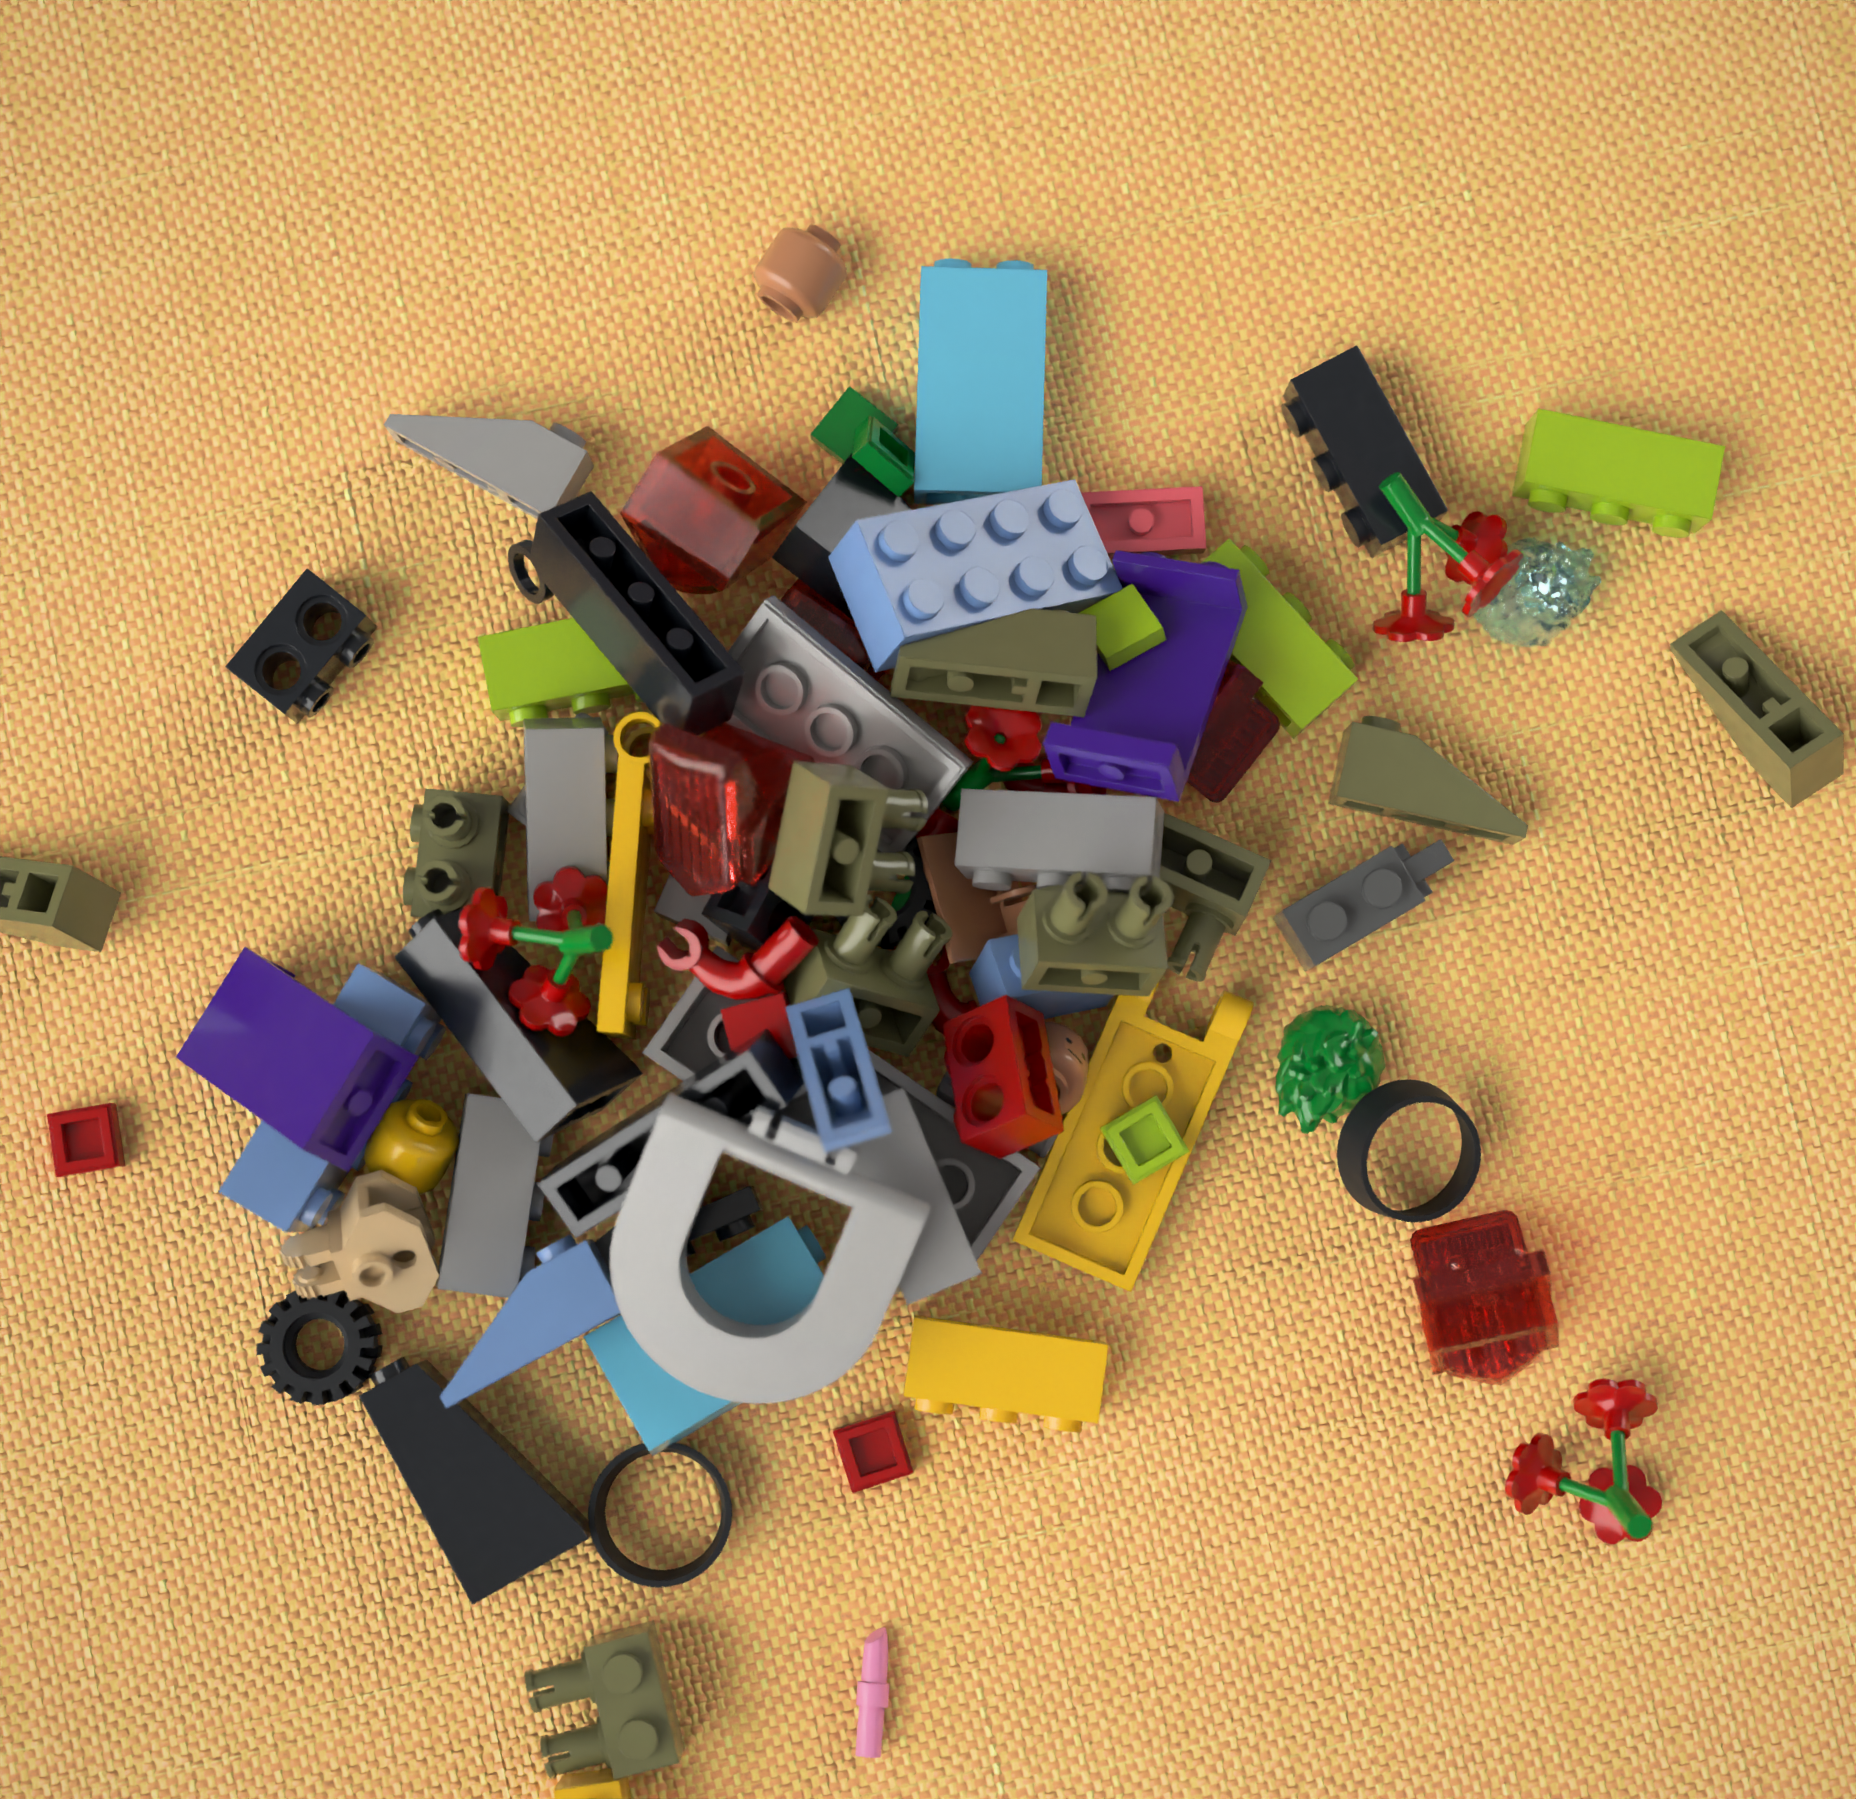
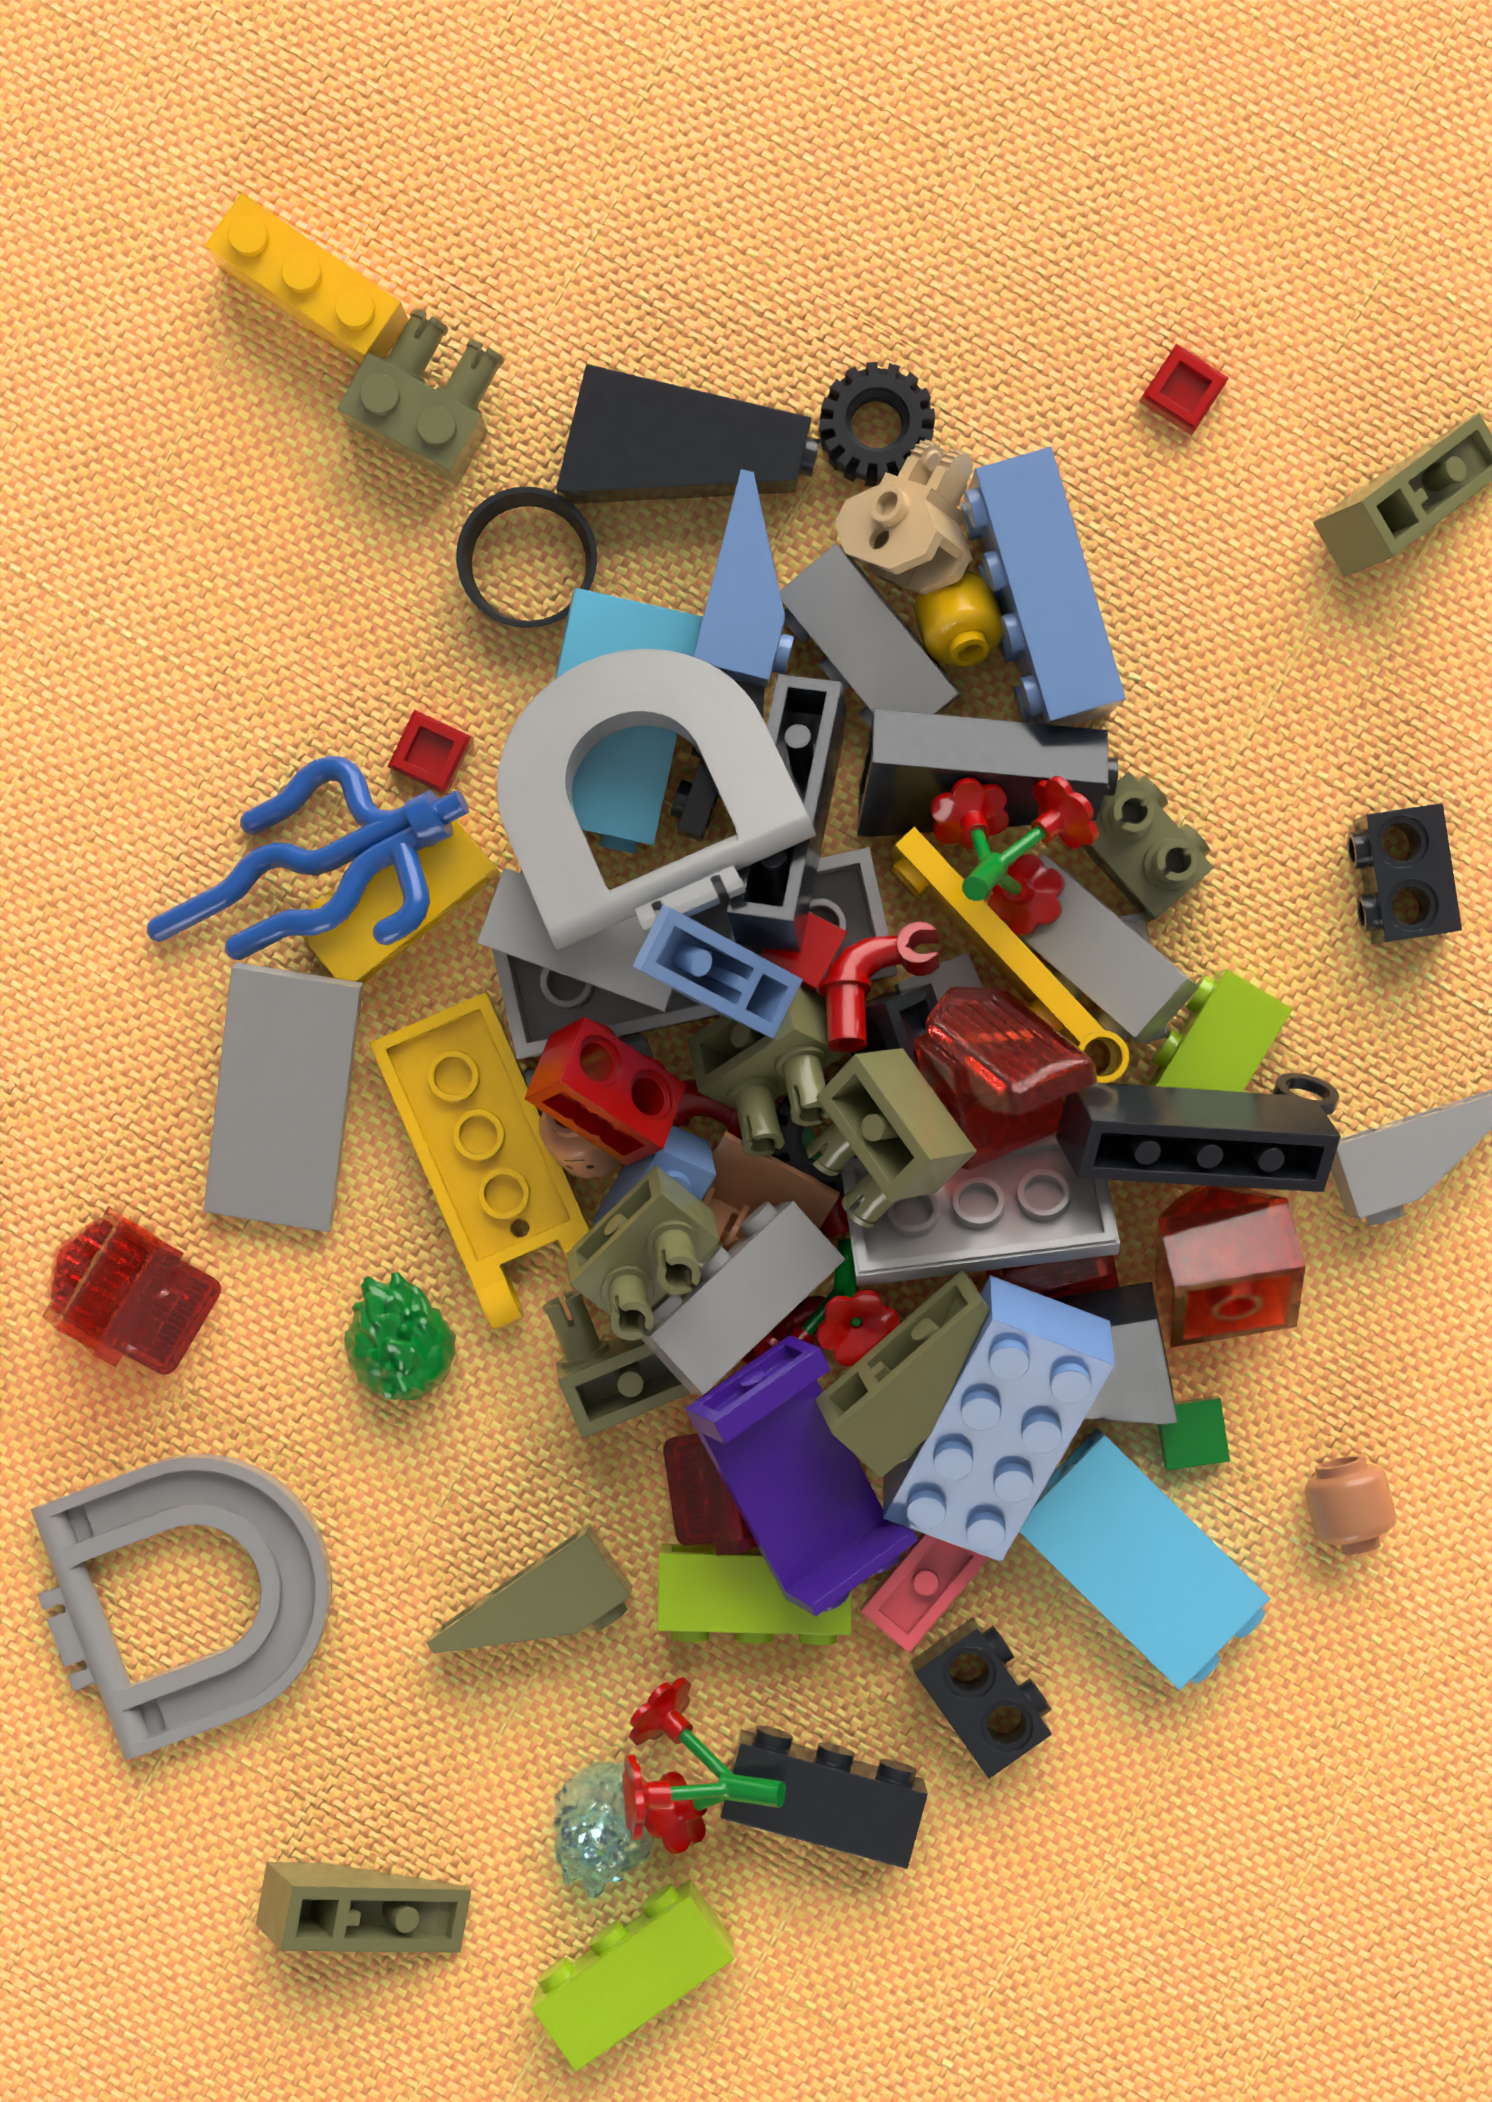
camera: 135 degrees right, 5 degrees up
dark purple panel [176,947,419,1172] -> none
green tile [852,416,915,497] -> none
bright pink piece [855,1627,890,1758] -> none
lime tile [1078,584,1166,671] -> none
lime tile [1100,1095,1190,1184] -> none
dark grey hinge [1273,839,1454,972] -> none
black tyre [1337,1079,1481,1222] -> none
none -> light grey piece [30,1453,332,1760]
none -> blue plant [146,756,469,961]
none -> light grey tile [203,962,364,1232]
none -> black brick [911,1617,1052,1779]

